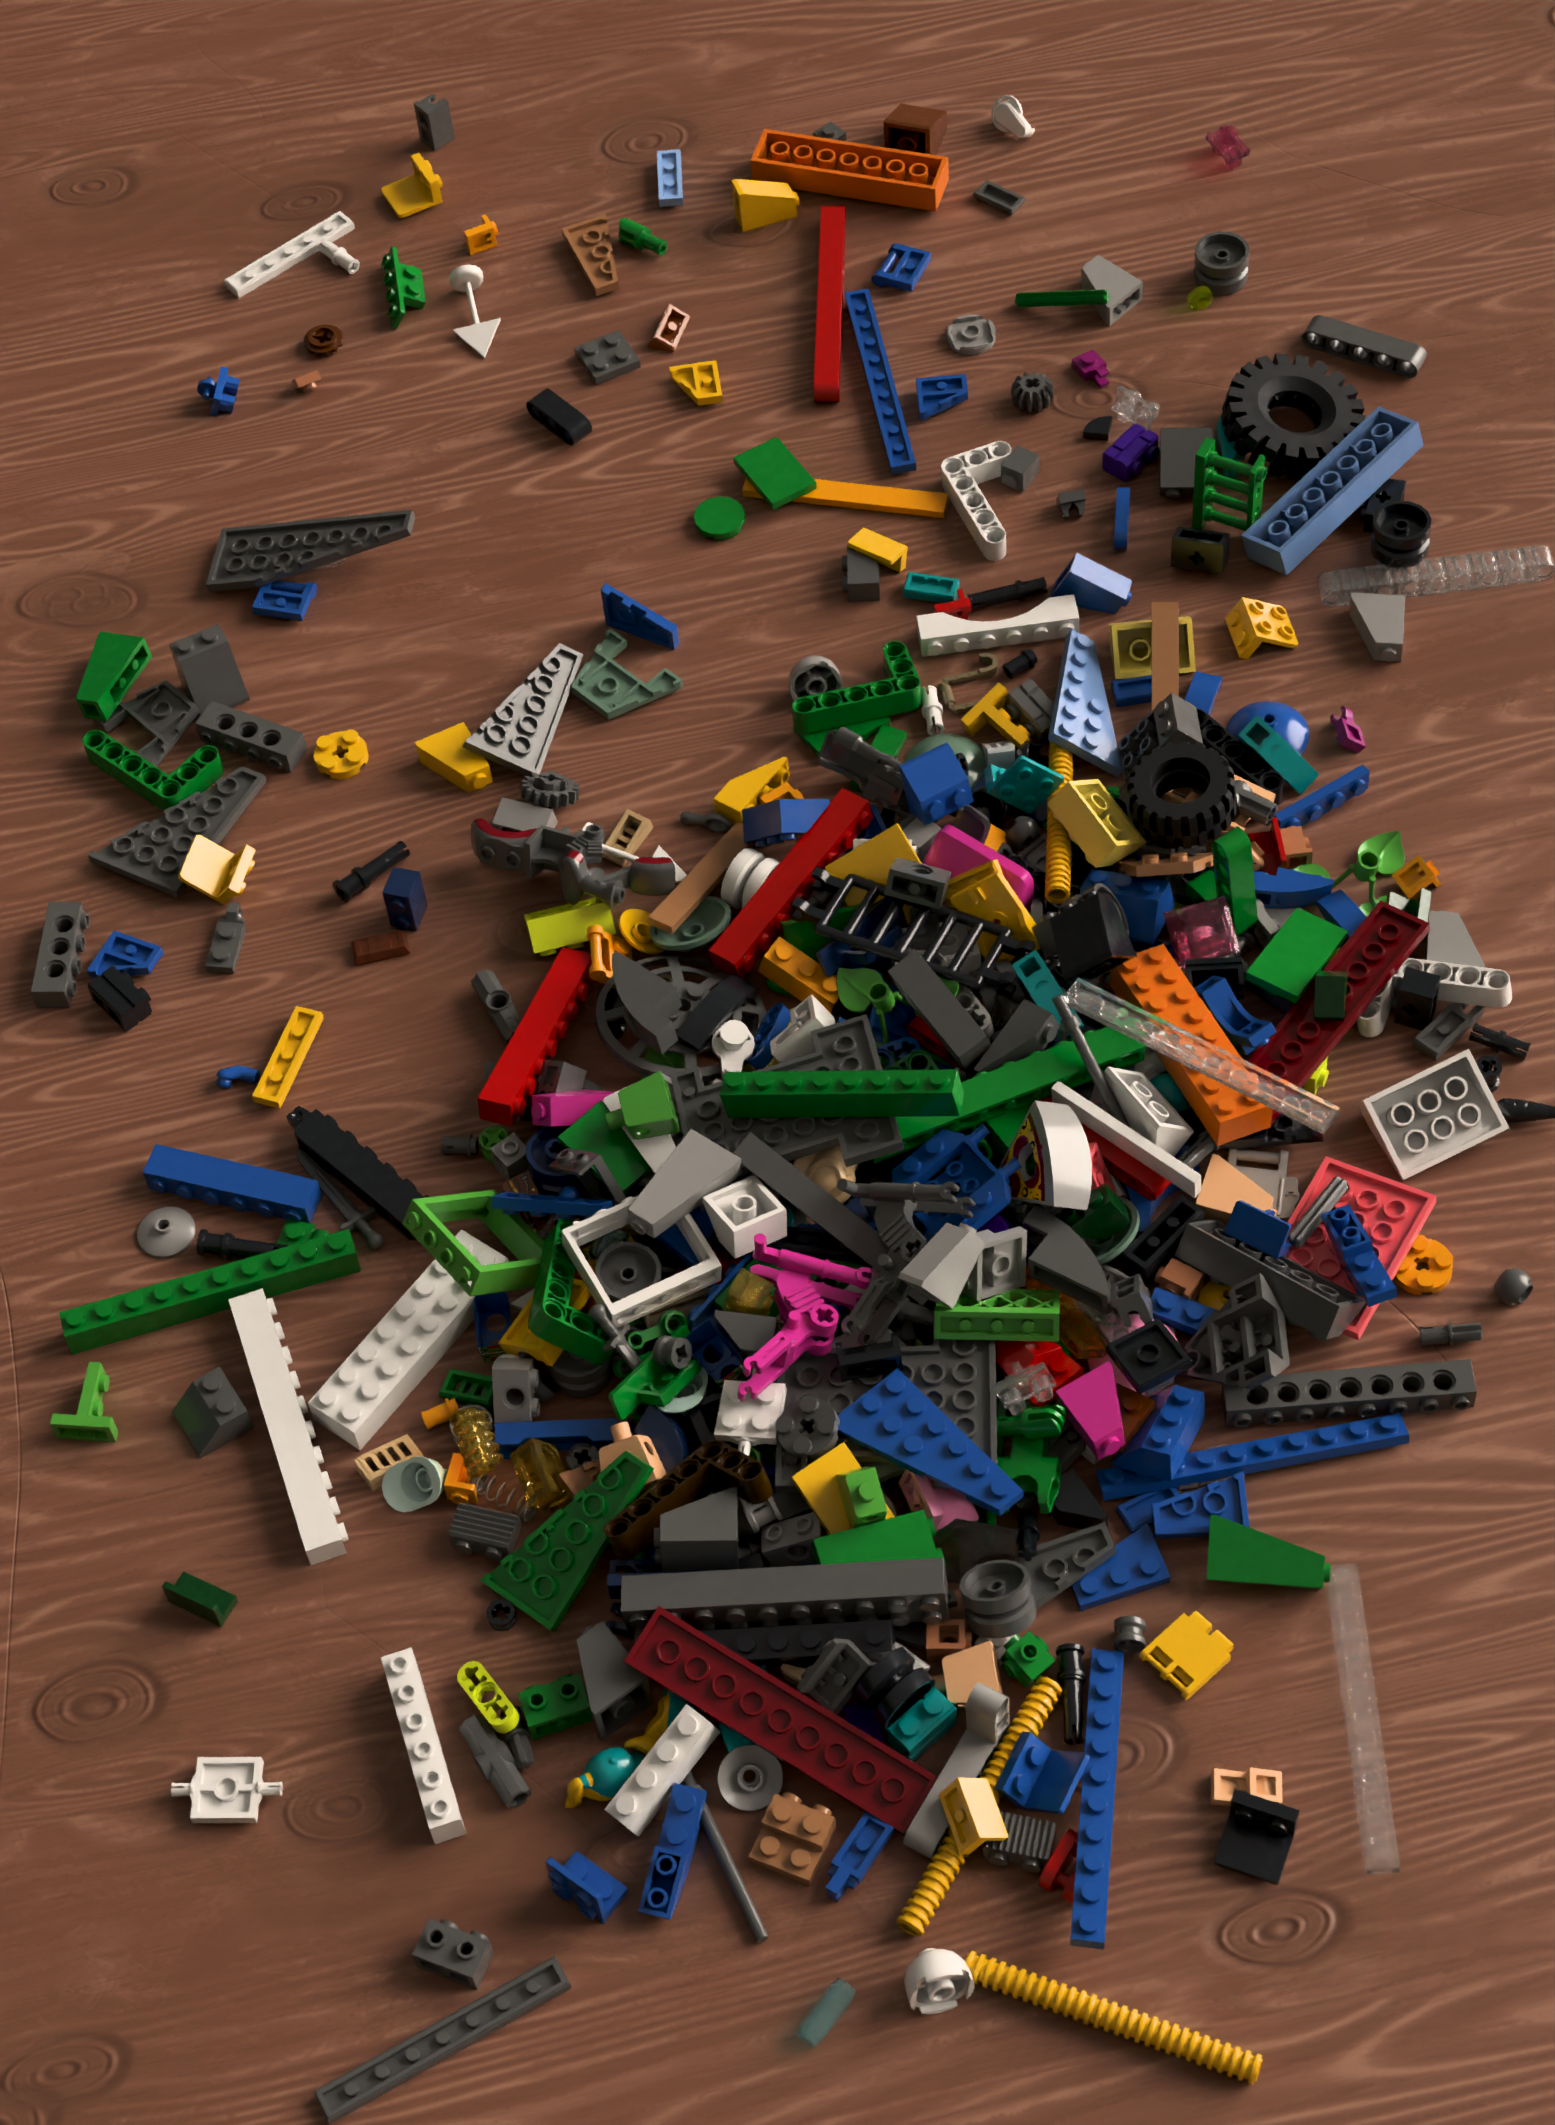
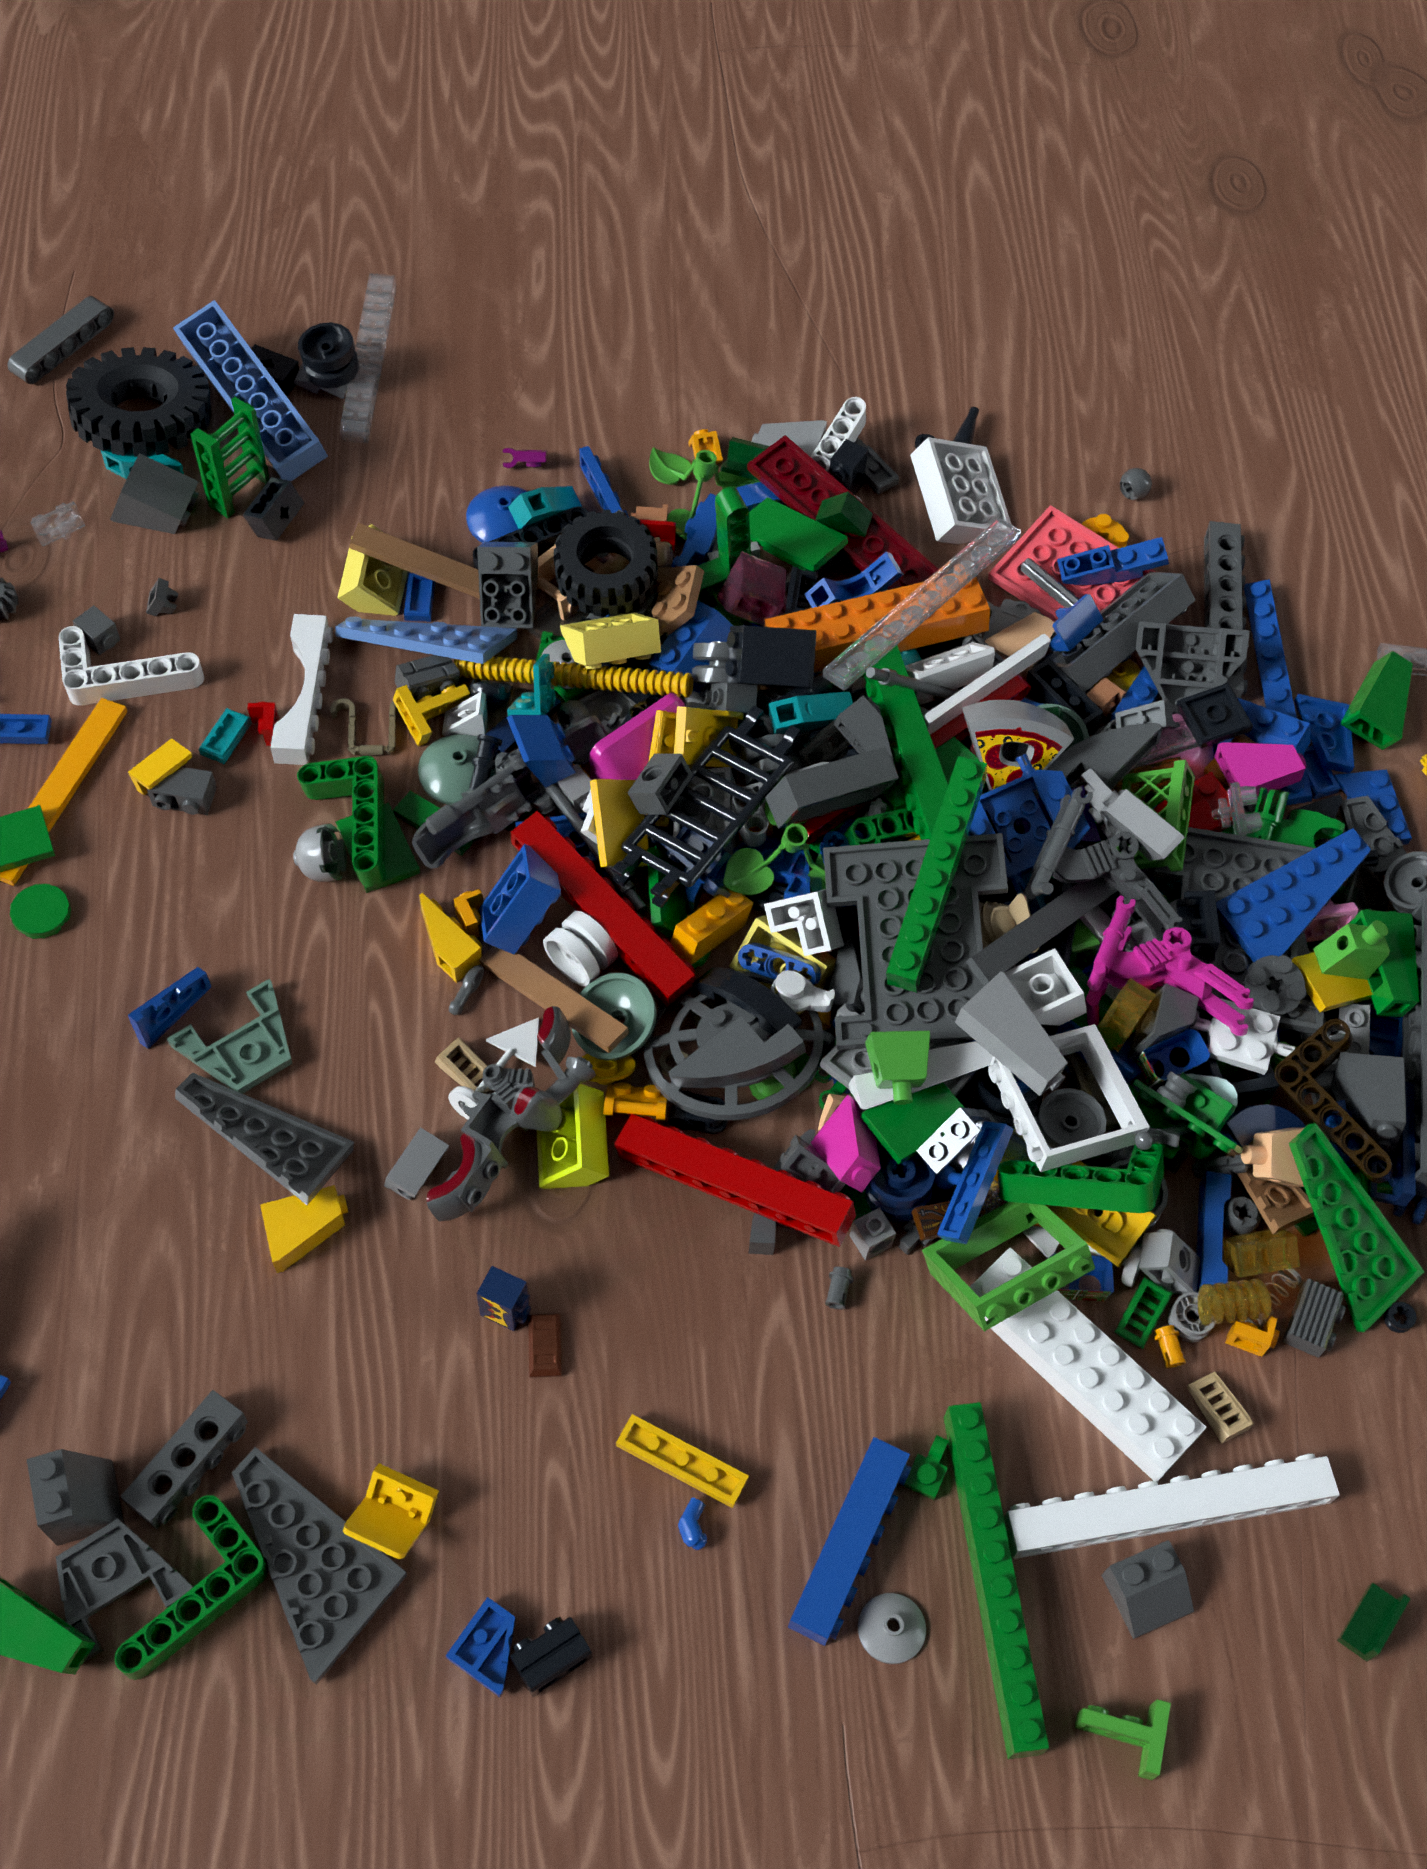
camera: 90 degrees left, 5 degrees up
dark grey brick [31,902,90,1008] -> none
black pin [196,1229,288,1259] -> none
dark grey hinge [205,902,246,974] -> none
black hinge [286,1106,444,1241] -> none
dark grey sword [296,1149,384,1249] -> none
yellow plate [314,729,369,780] -> none
black pin [332,841,410,903] -> none
light aqua piece [382,1456,448,1512] -> none
dark grey piece [471,969,522,1045] -> none
bright green wheel [479,1126,508,1163] -> none
dark grey gear [520,771,580,809] -> none
white pin [921,685,945,736] -> none
black pin [967,577,1047,611] -> none
black pin [1002,649,1038,679] -> none
blue slope [1049,552,1132,614] -> none
black tile [1083,416,1112,441] -> none
dark purple brick [1102,423,1159,482] -> none
blue beam [1114,487,1130,550] -> none
blue slope [1185,671,1222,716] -> none
yellow bracket [1225,597,1298,659] -> none
light grey slope [1349,592,1405,662] -> none
dark grey axle [1419,1322,1483,1347] -> none
black pin [1469,1023,1531,1061] -> none

